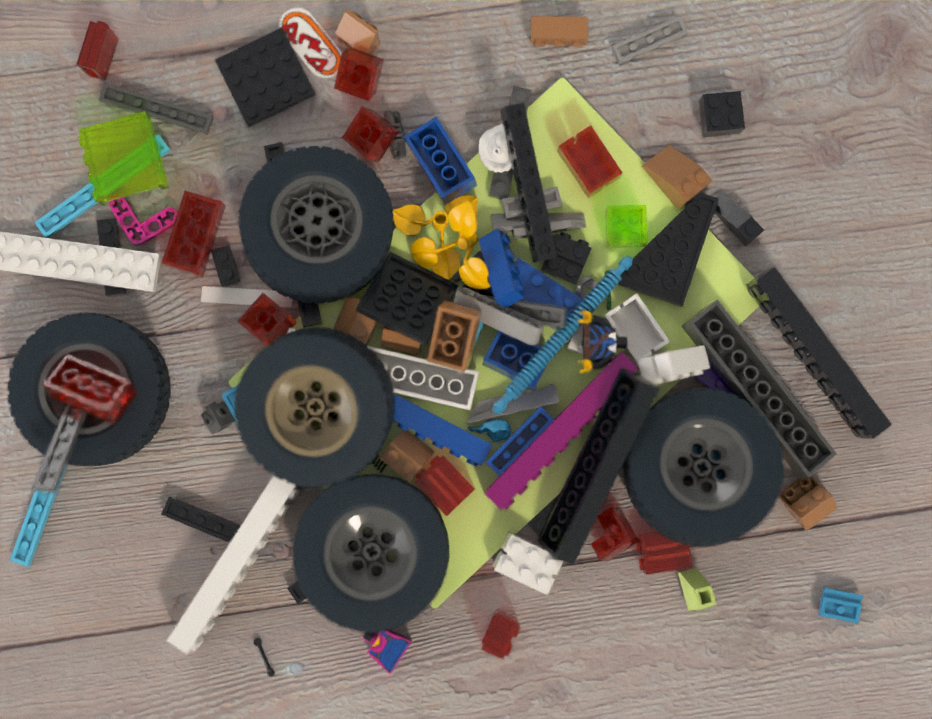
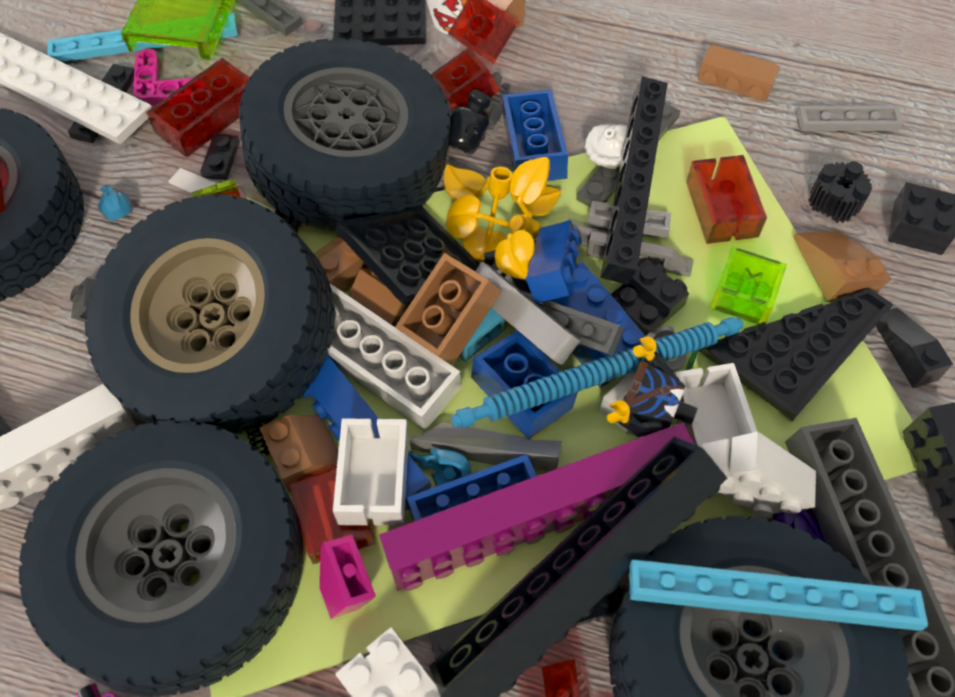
camera: 25 degrees right, 25 degrees down
none -> dark azure piece [97,186,133,221]
none -> clear neon green piece [191,179,239,198]
none -> dark pink slope [319,535,376,619]
none -> white piece [333,419,409,526]
none -> black piece [448,89,490,154]
none -> medium azure plate [630,560,928,631]
none -> black brick [809,161,872,223]

